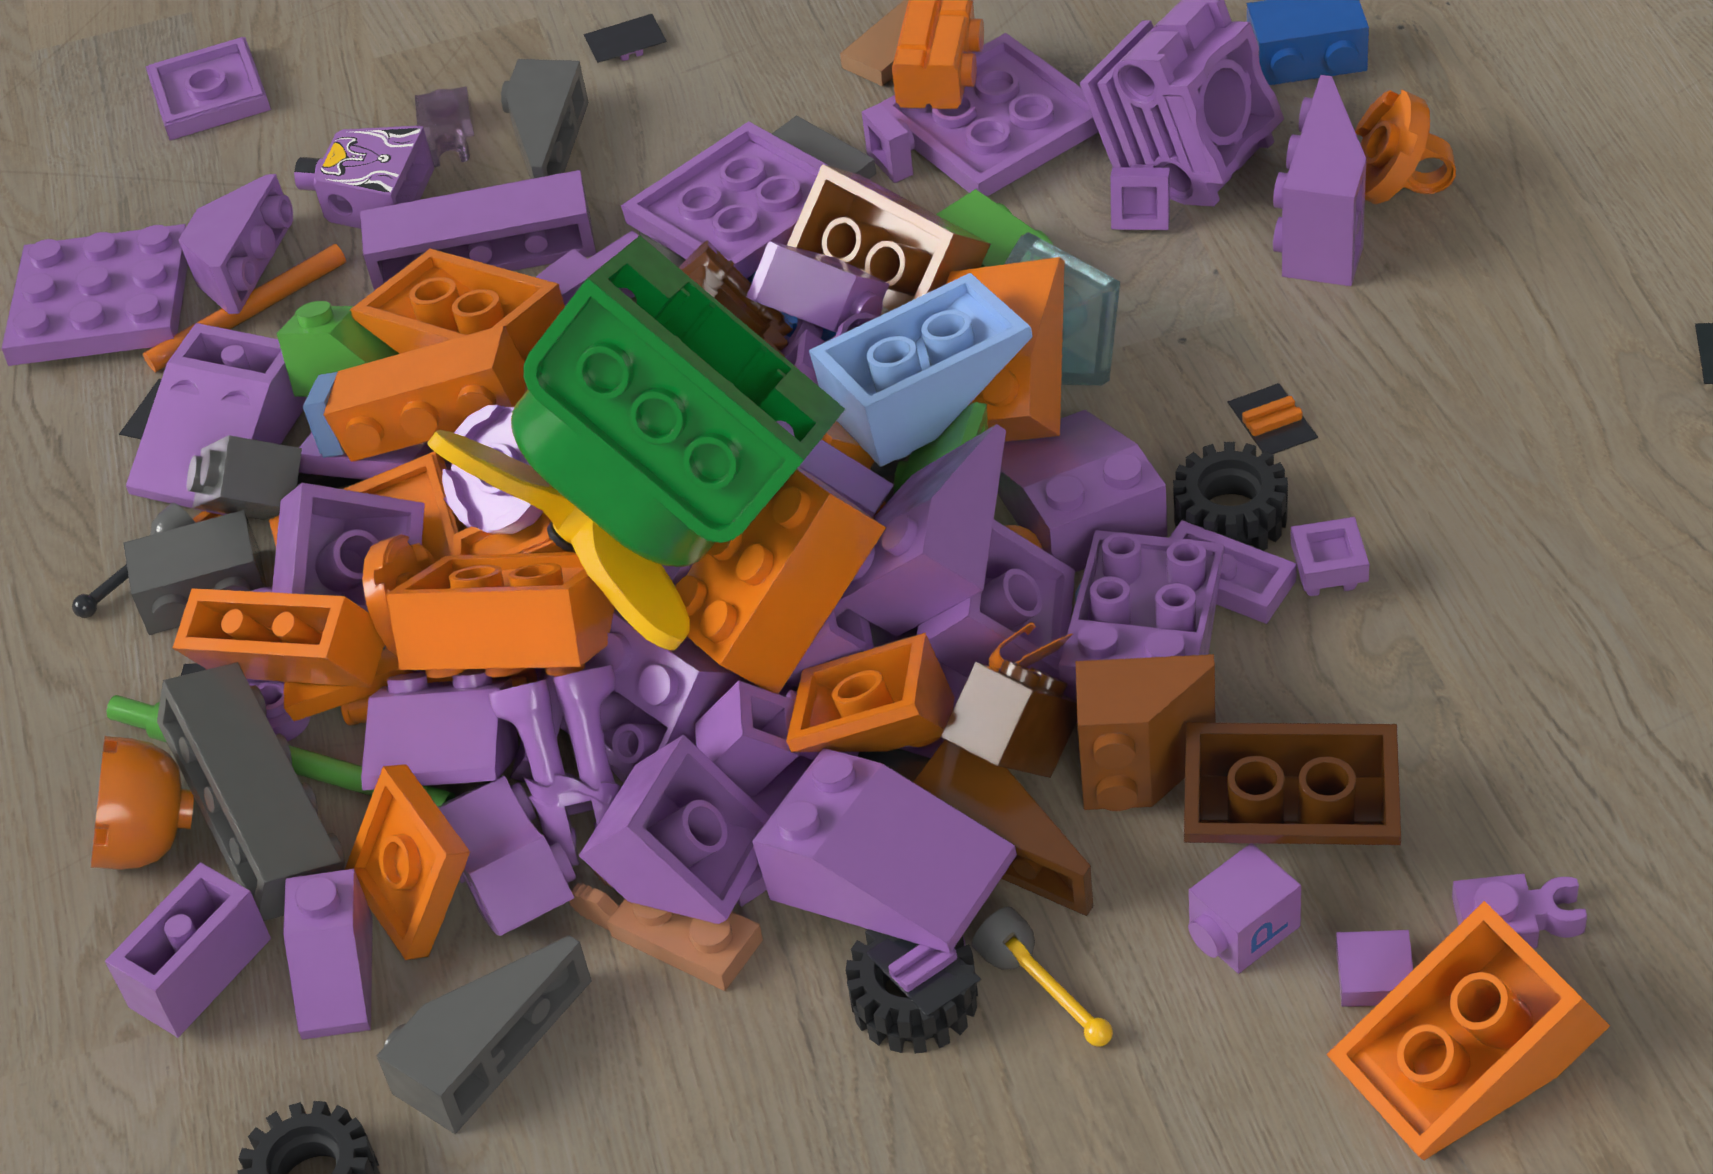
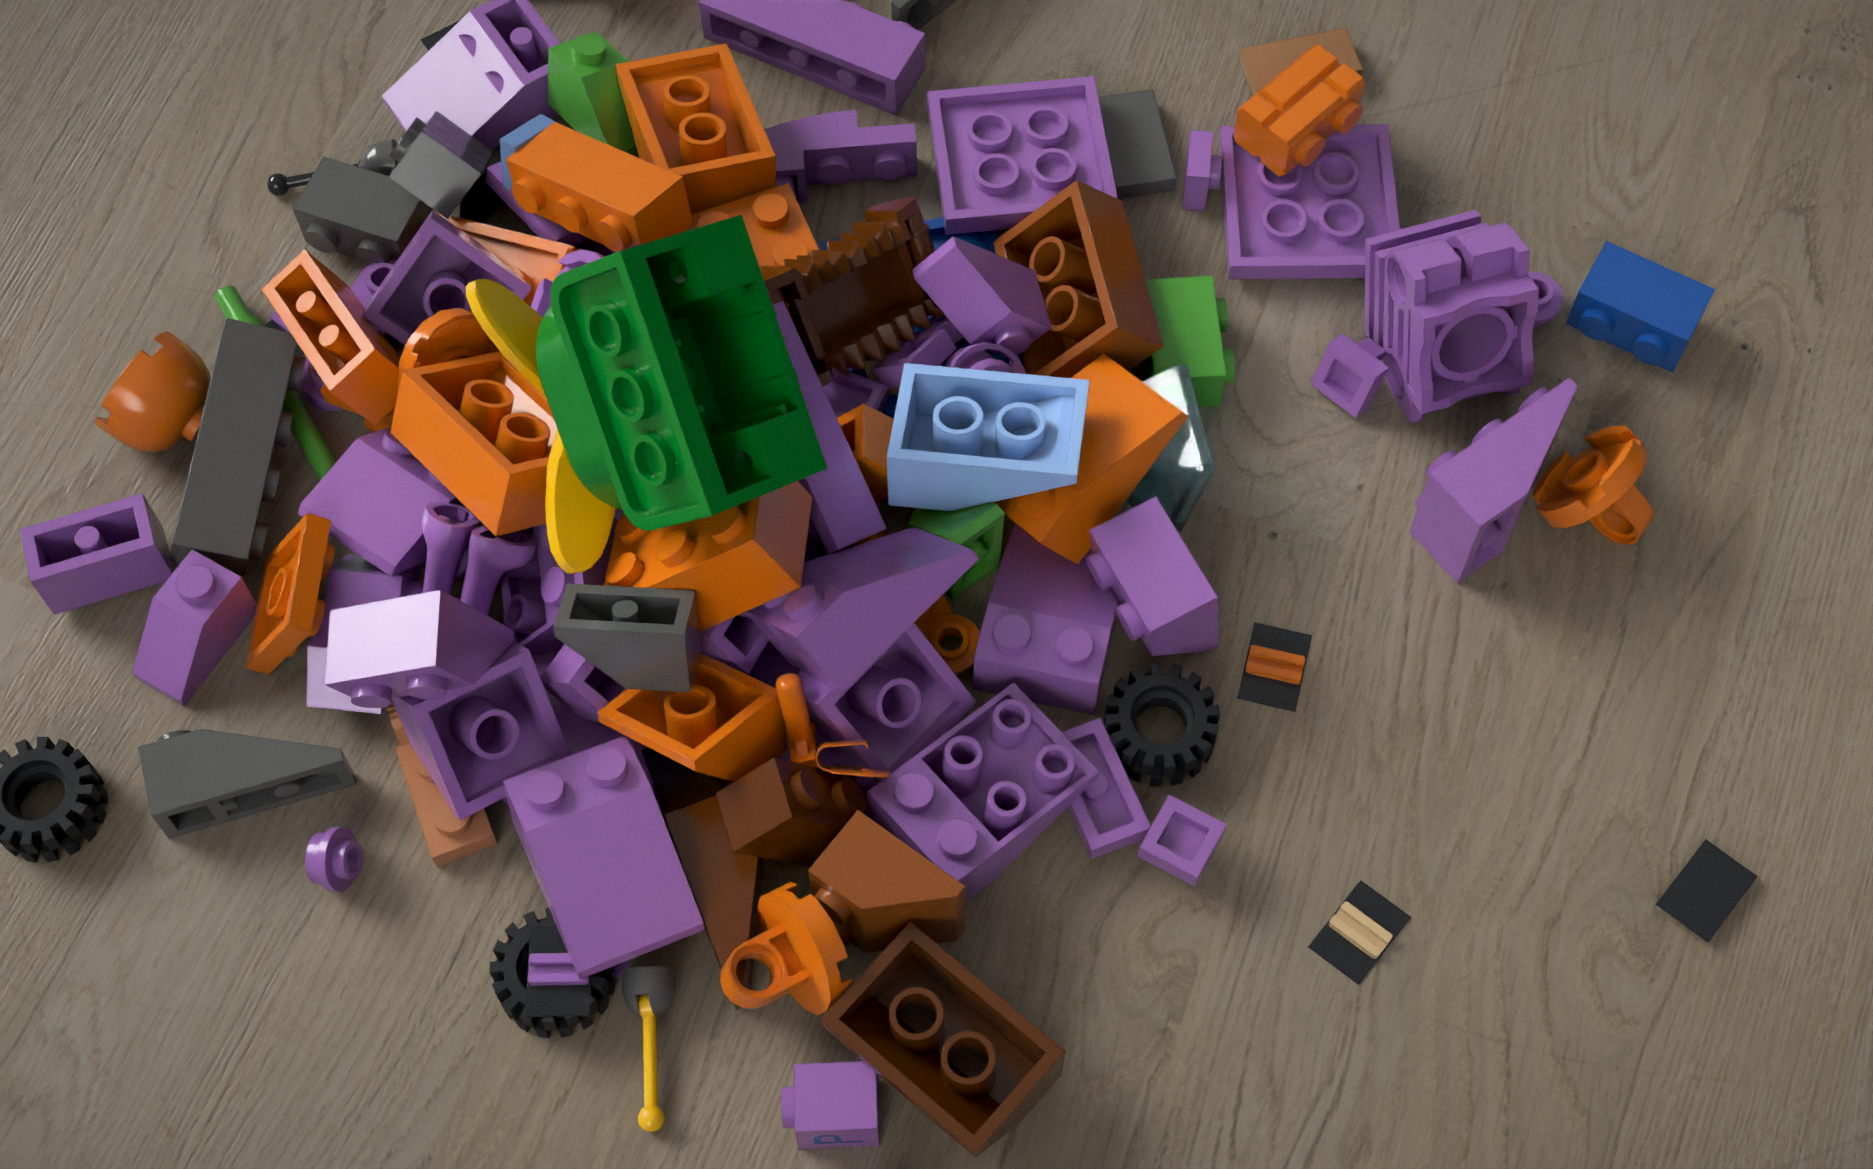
camera: 30 degrees right, 15 degrees up
none -> medium lavender plate [305,827,363,892]
none -> slope [325,590,514,708]
none -> dark grey slope [553,583,701,692]
none -> orange tile [720,882,853,1015]
none -> orange bar [775,673,822,768]
none -> medium lavender slope [1086,496,1219,656]
none -> black piece [1308,880,1411,985]

